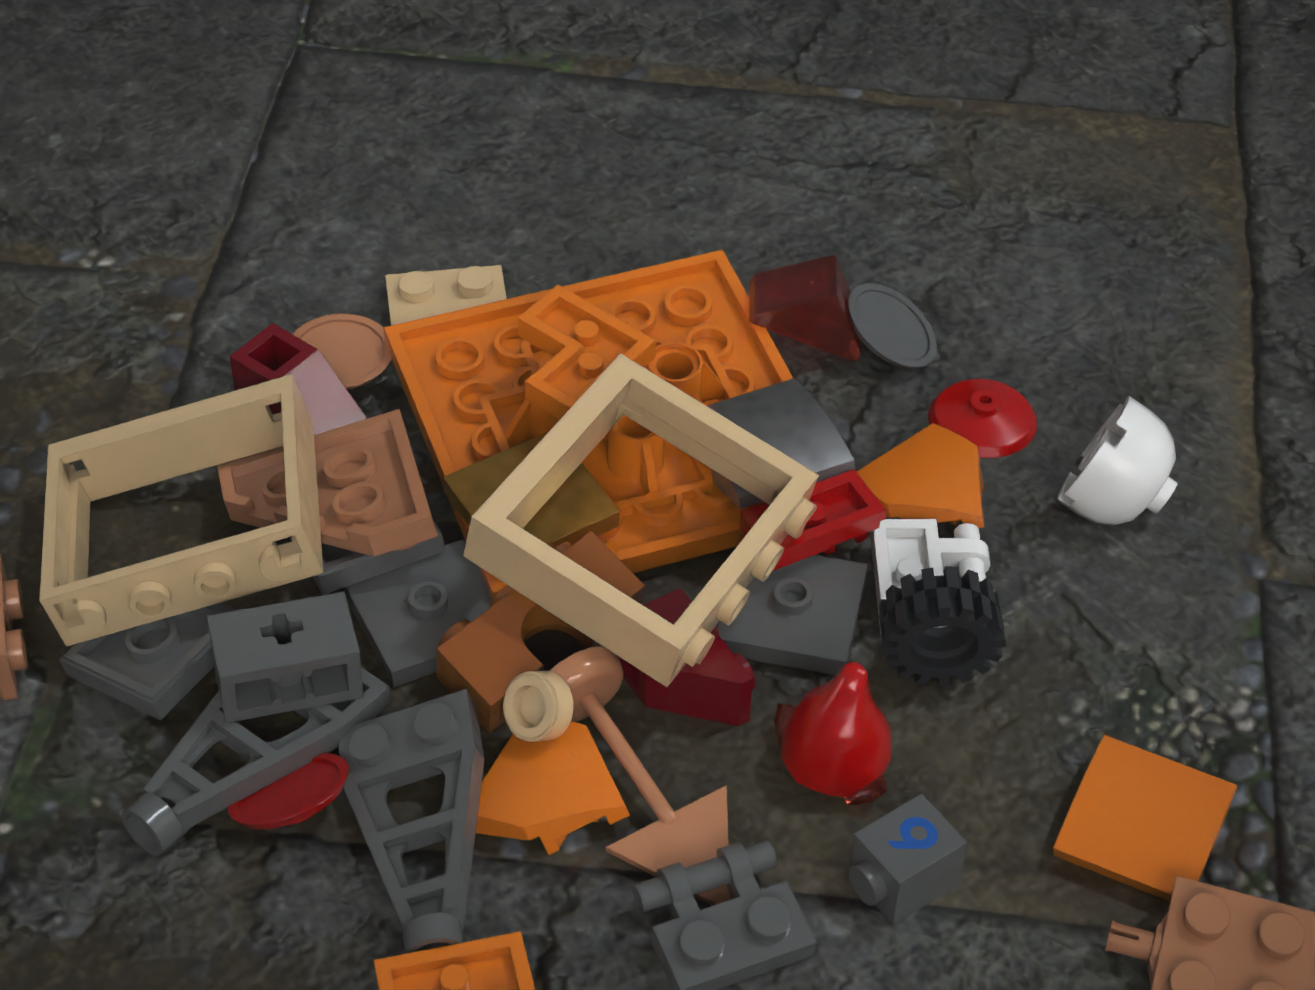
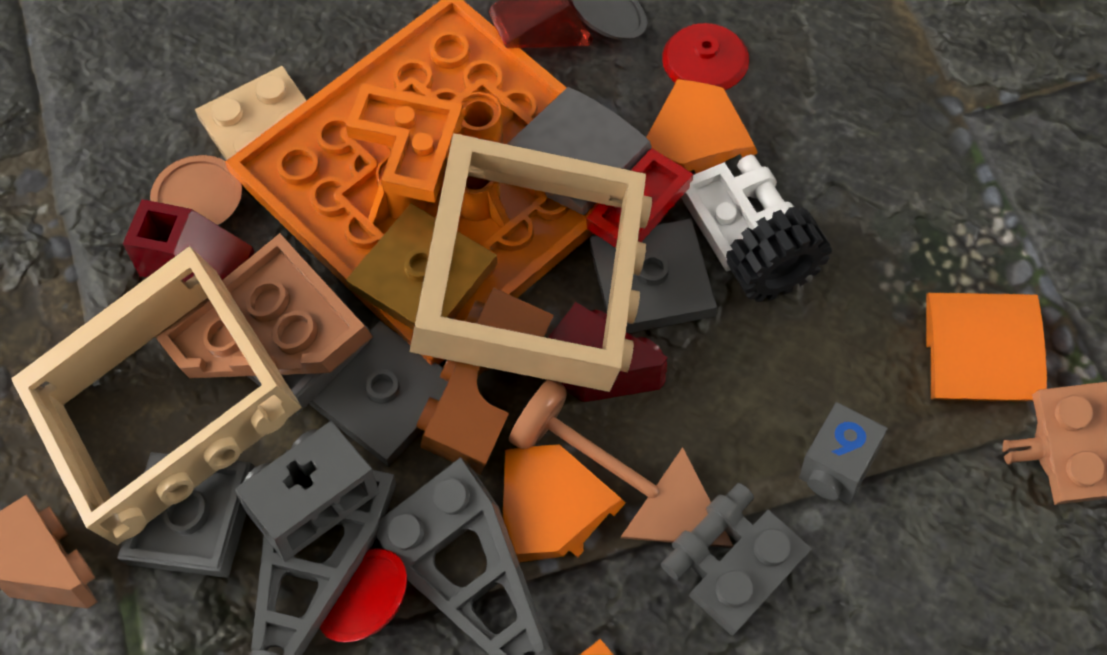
camera: 20 degrees left, 15 degrees up
tan tile [503,671,573,742] -> none
red hat [774,662,892,805] -> none
white cylinder [1056,396,1178,526] -> none

